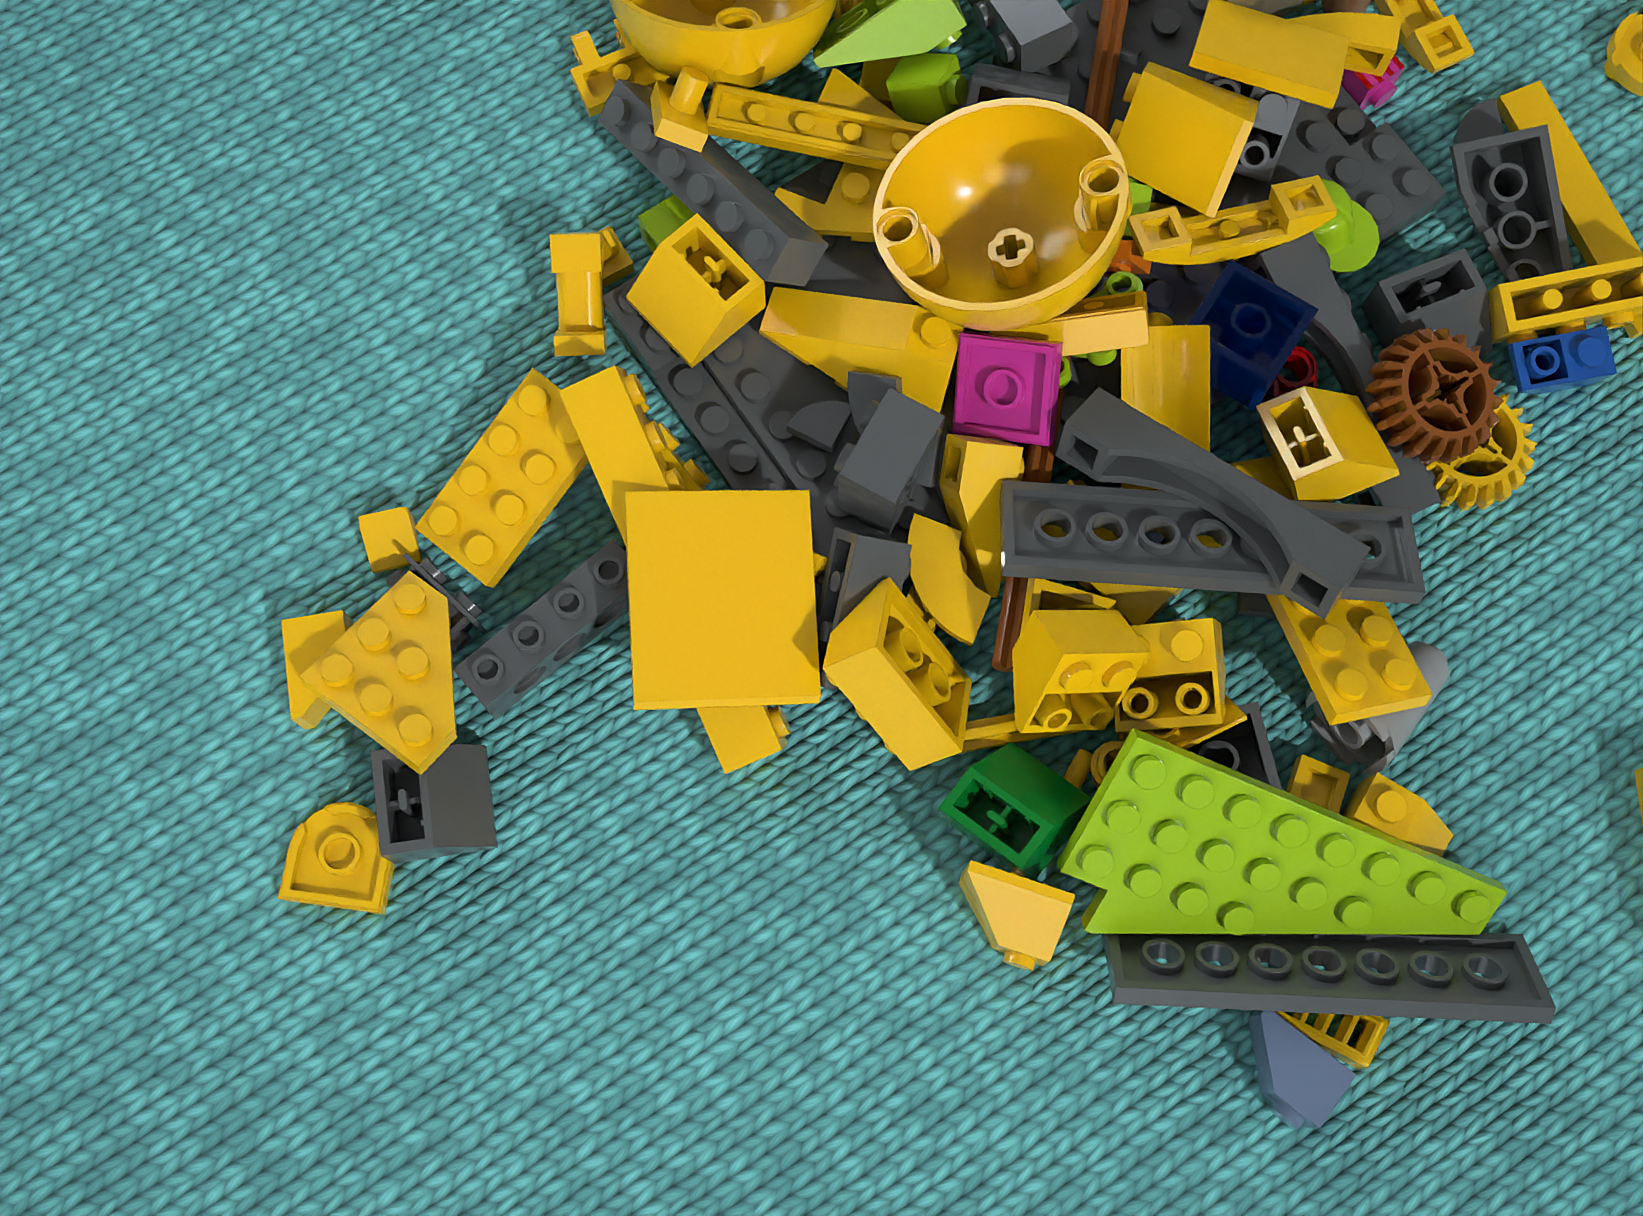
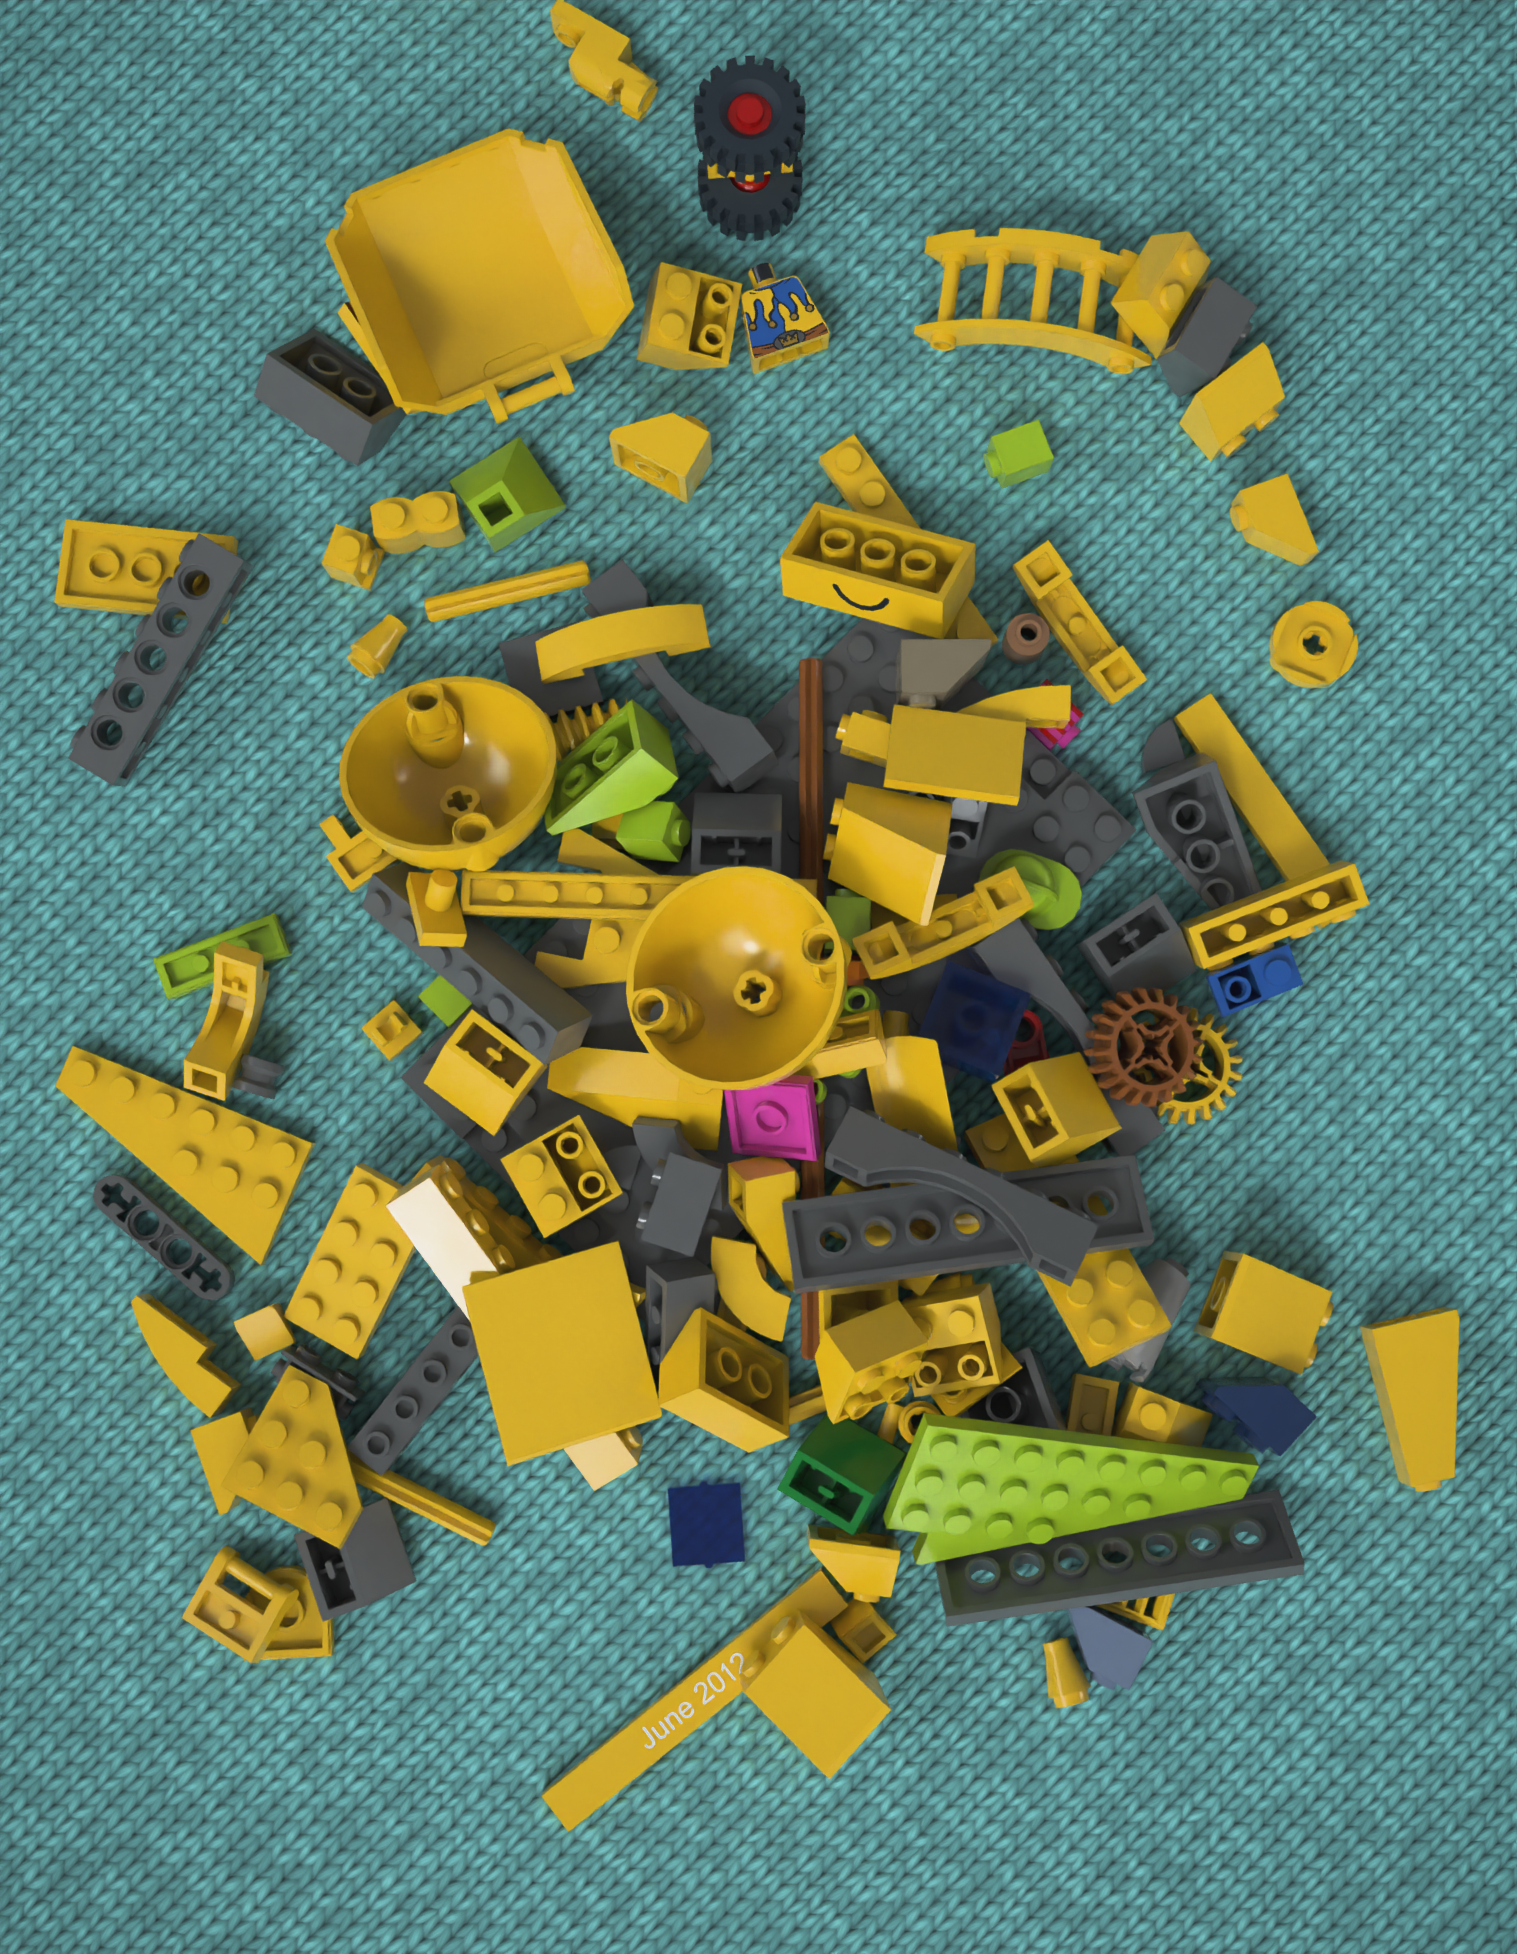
camera: 10 degrees left, 10 degrees up
yellow piece [549,232,608,356] -> none
none -> yellow wing [55,1046,315,1265]
none -> dark grey beam [93,1175,235,1300]
none -> yellow slope [131,1293,242,1418]
none -> lime tile [153,913,292,1000]
none -> yellow plate [182,1545,299,1663]
none -> yellow arch [184,941,269,1101]
none -> dark grey wheel [232,1054,285,1099]
none -> yellow axle [348,1450,496,1546]
none -> yellow slope [500,1115,623,1238]
none -> yellow tile [541,1568,848,1832]
none -> clear blue piece [668,1480,745,1569]
none -> yellow slope [739,1609,891,1779]
none -> yellow slope [830,1598,896,1663]
none -> yellow brick [835,710,891,768]
none -> yellow cone [1042,1637,1091,1708]
none -> yellow slope [1193,1250,1333,1375]
none -> dark blue slope [1196,1377,1317,1456]

